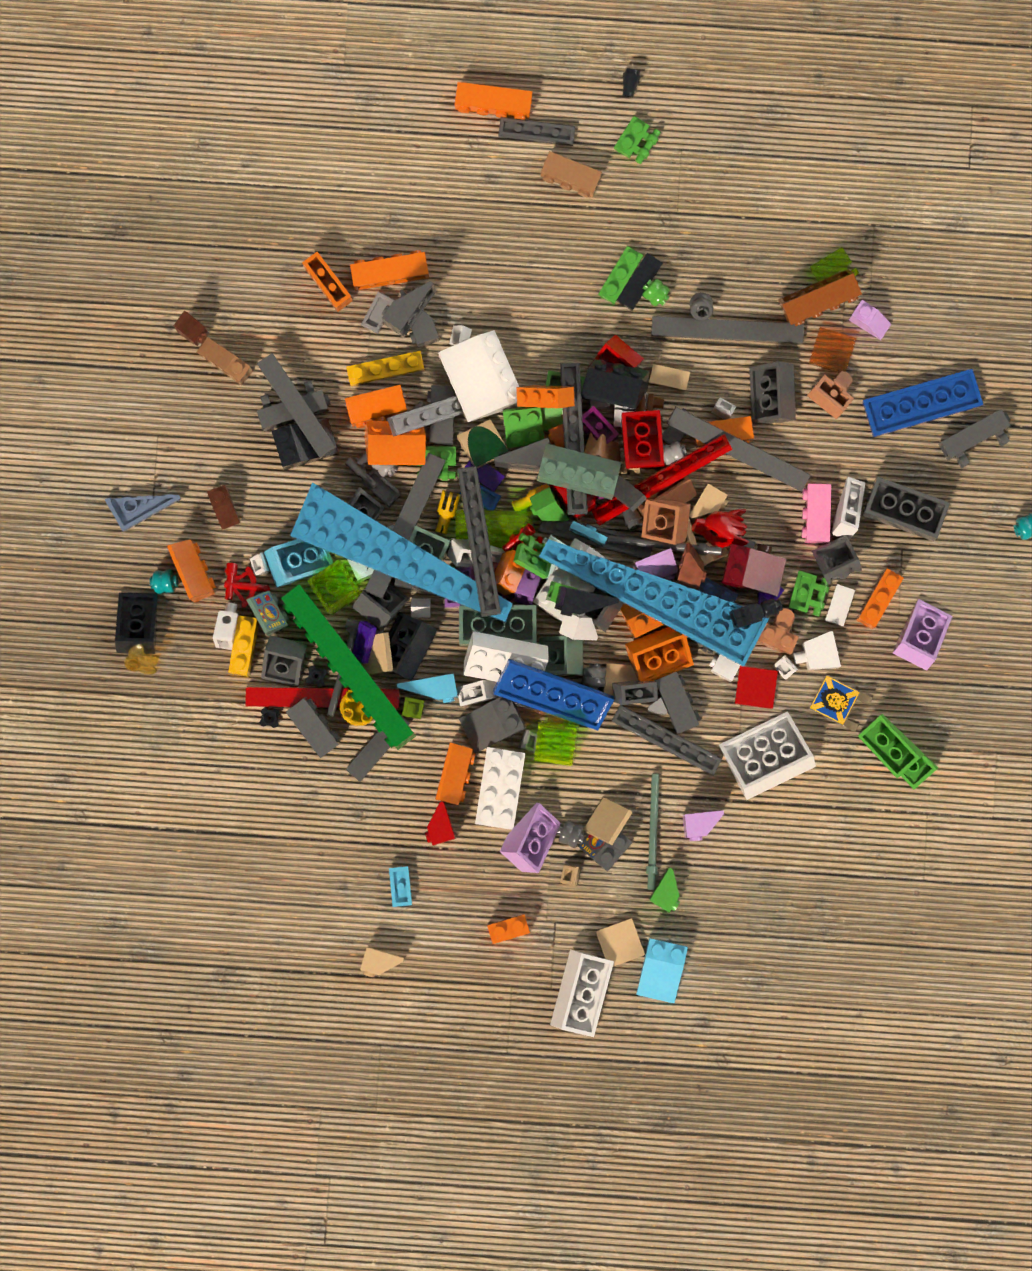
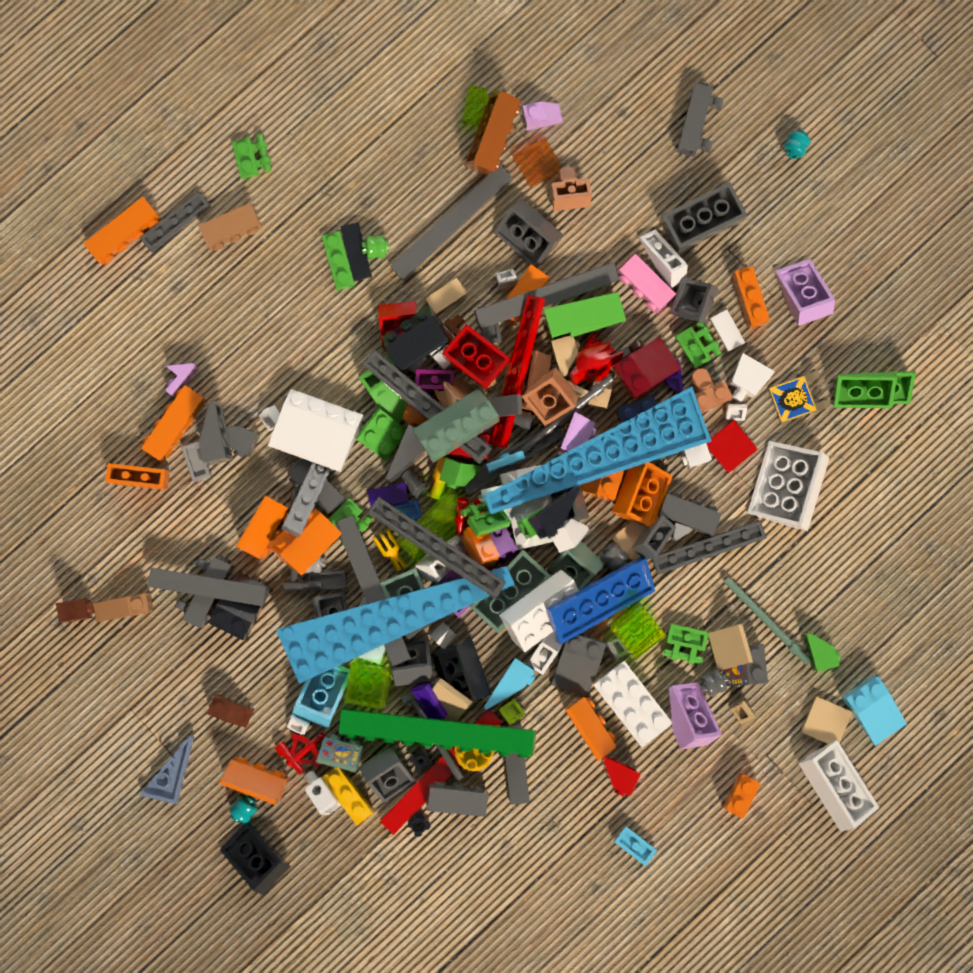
camera: 45 degrees left, 0 degrees up
clear yellow plate [124,644,159,675] -> none
yellow plate [346,351,424,386] -> none
tan slope [360,947,405,977] -> none
dark green tile [457,419,509,469] -> none
orange brick [516,385,575,408] -> none
black cone [622,68,641,98] -> none
light grey piece [663,441,687,466] -> none
copper slope [676,542,707,589] -> none
lavender slope [682,810,724,841] -> none
dark grey piece [690,292,714,320] -> none
black piece [729,599,783,629] -> none
blue plate [862,369,984,437] -> none
none -> lavender slope [165,363,199,398]
none -> dark grey cone [401,470,429,498]
none -> bright green slope [542,292,626,338]
none -> bright green plate [663,624,709,664]

